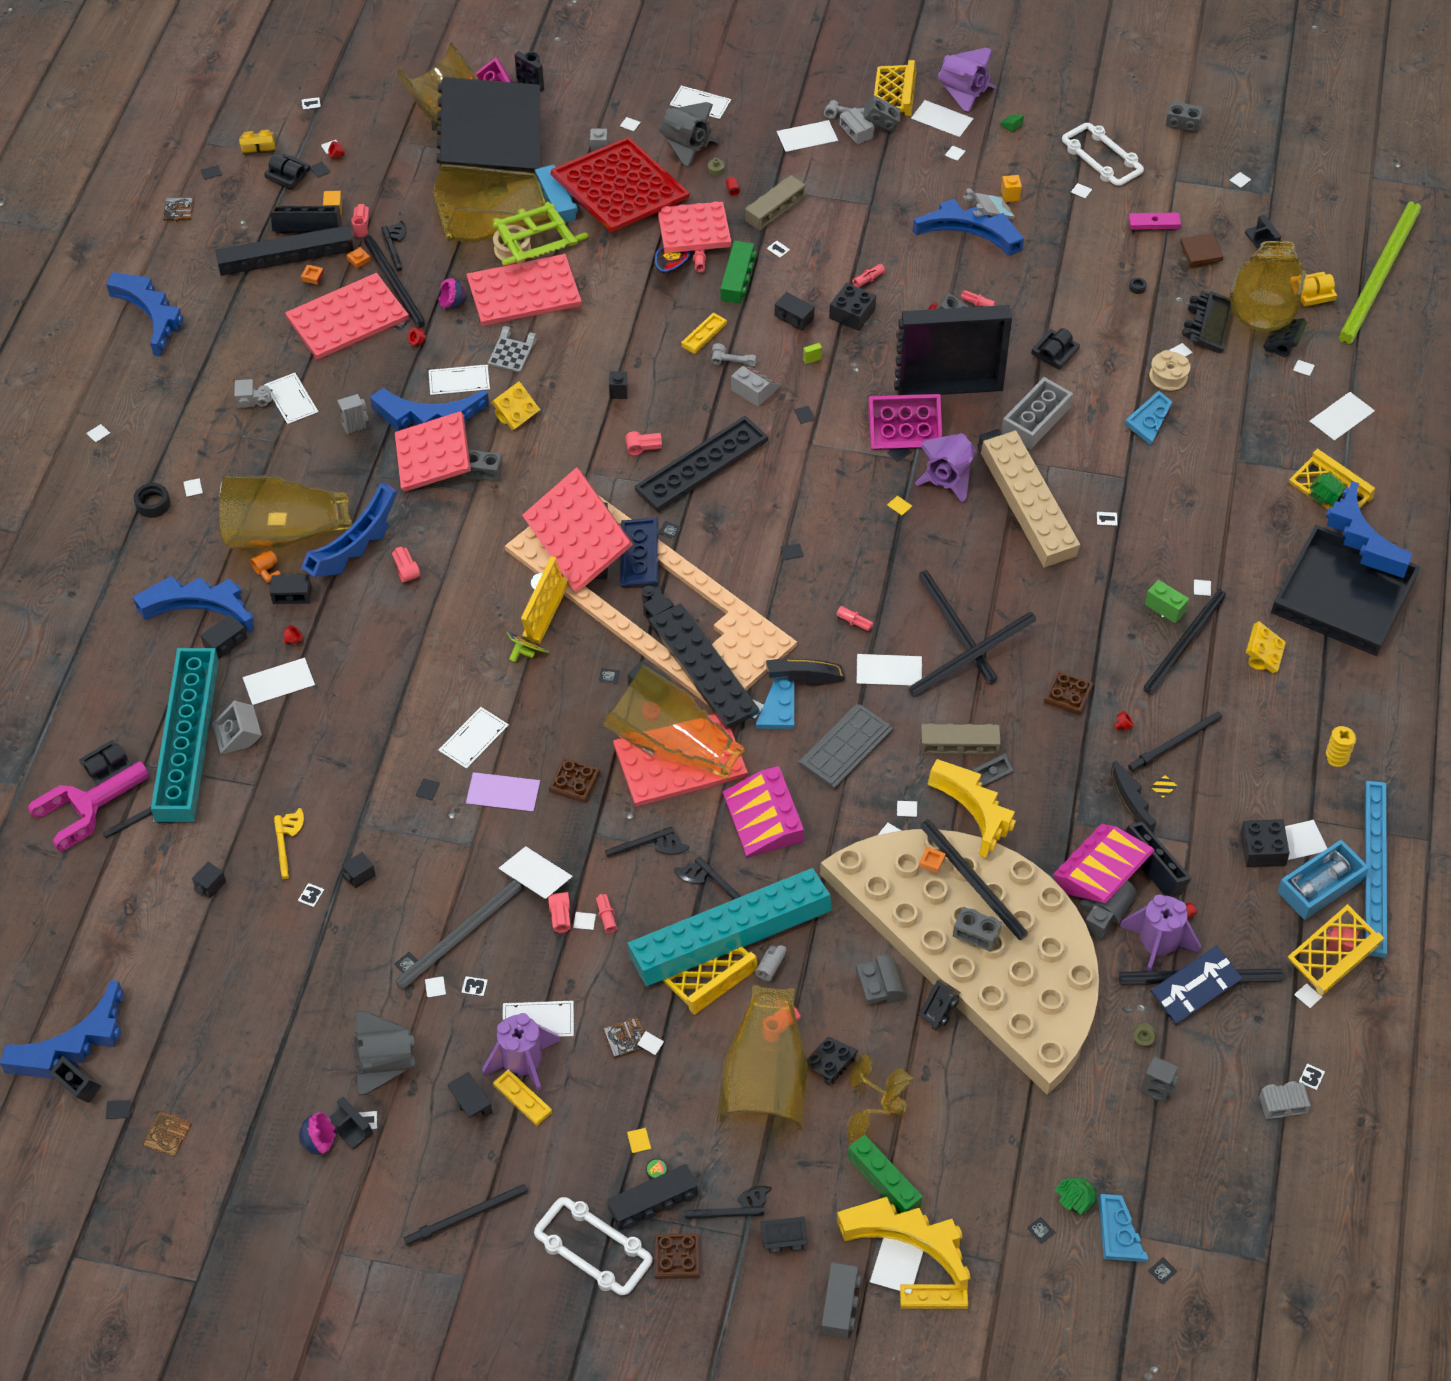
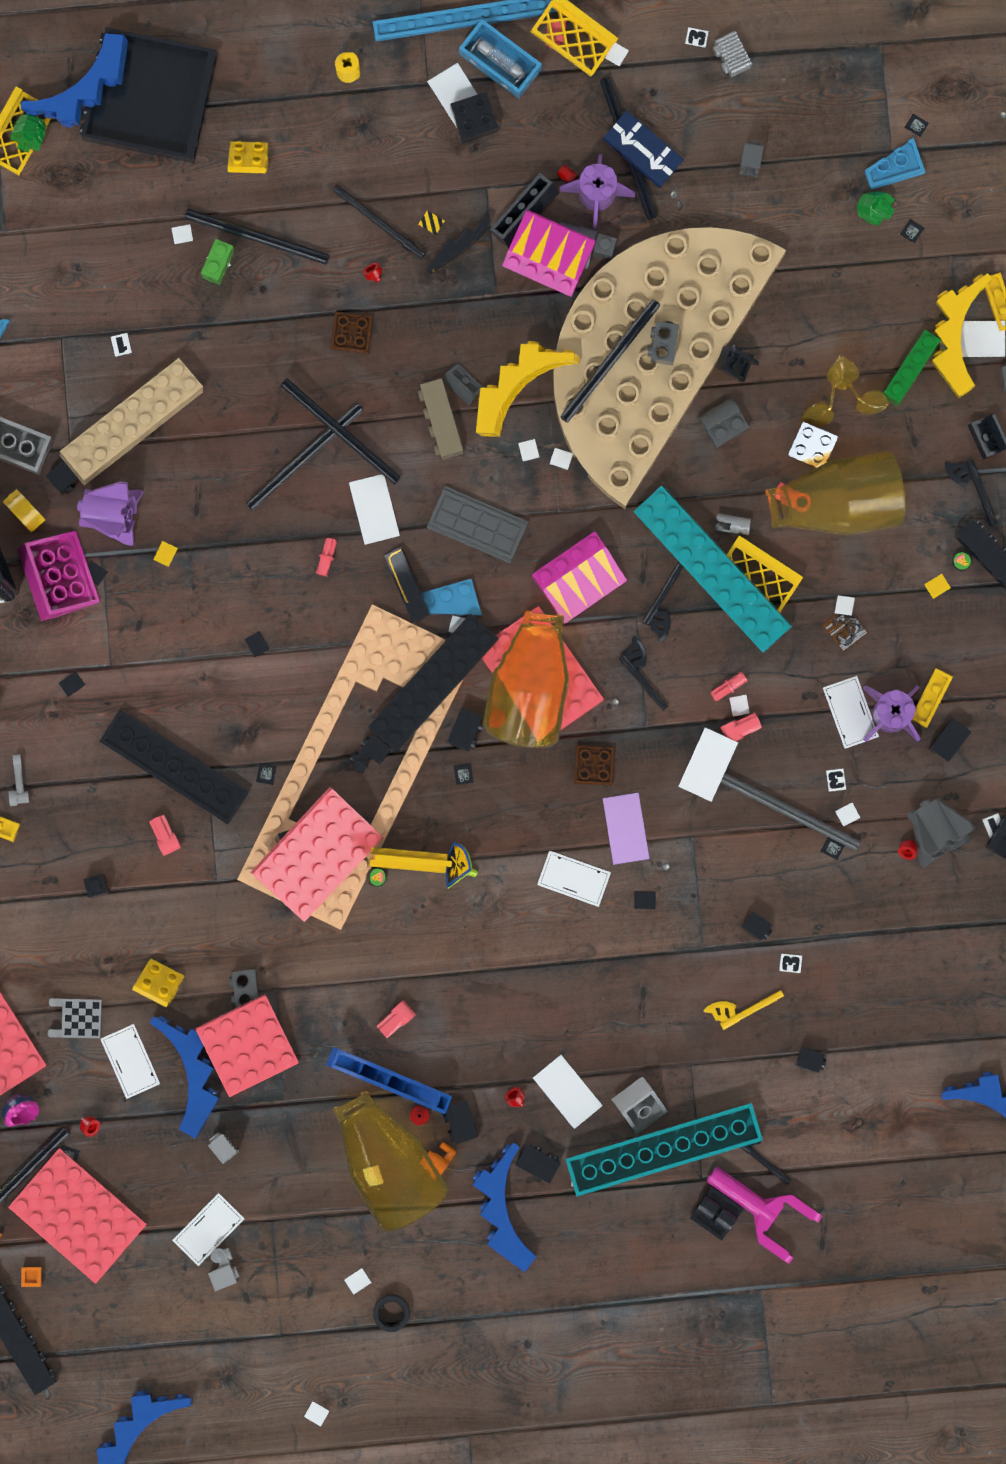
camera: 105 degrees left, 30 degrees up
dark blue tile [621,517,658,588] -> none
light grey slope [731,366,780,407] -> none
orange plate [919,847,946,874] -> none
olive tile [1134,1023,1156,1046] -> none
none -> yellow brick [3,489,45,533]

